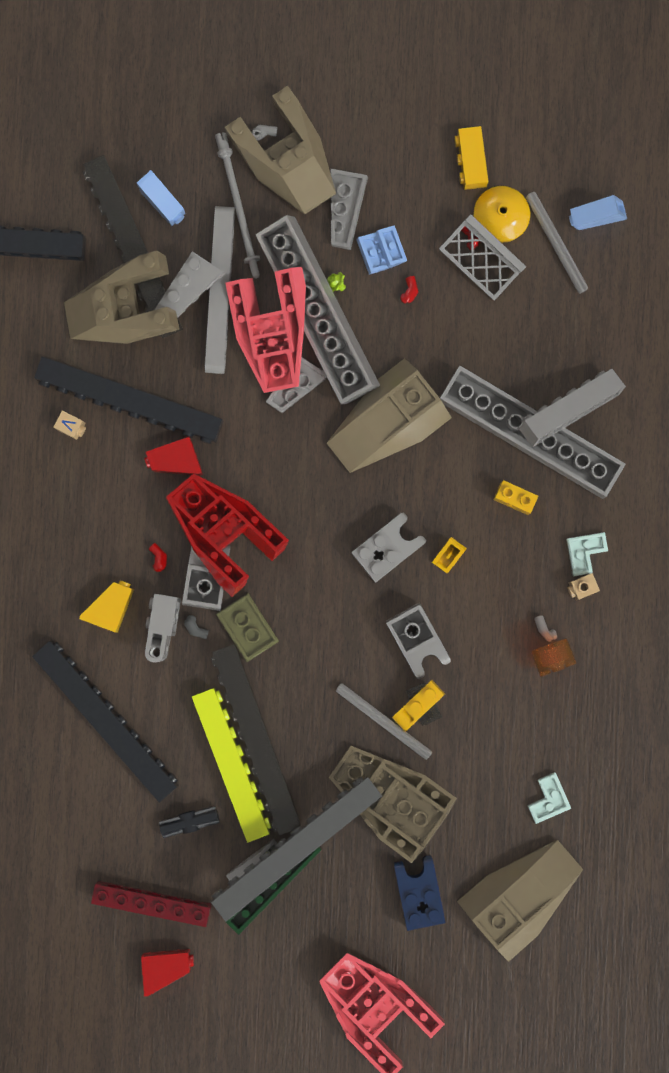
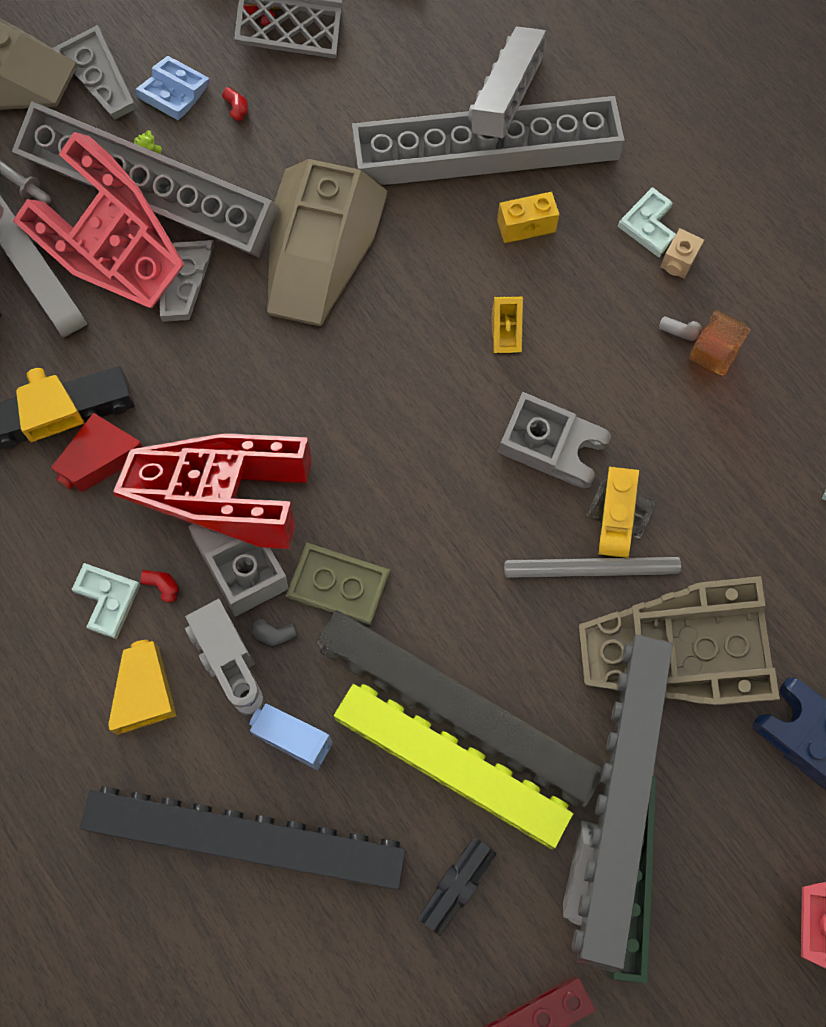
camera: 40 degrees left, 15 degrees down
light grey brick [351,513,427,583] -> none
none -> yellow torso [16,368,84,442]
none -> light aqua tile [72,563,140,639]
none -> light blue slope [249,704,333,771]

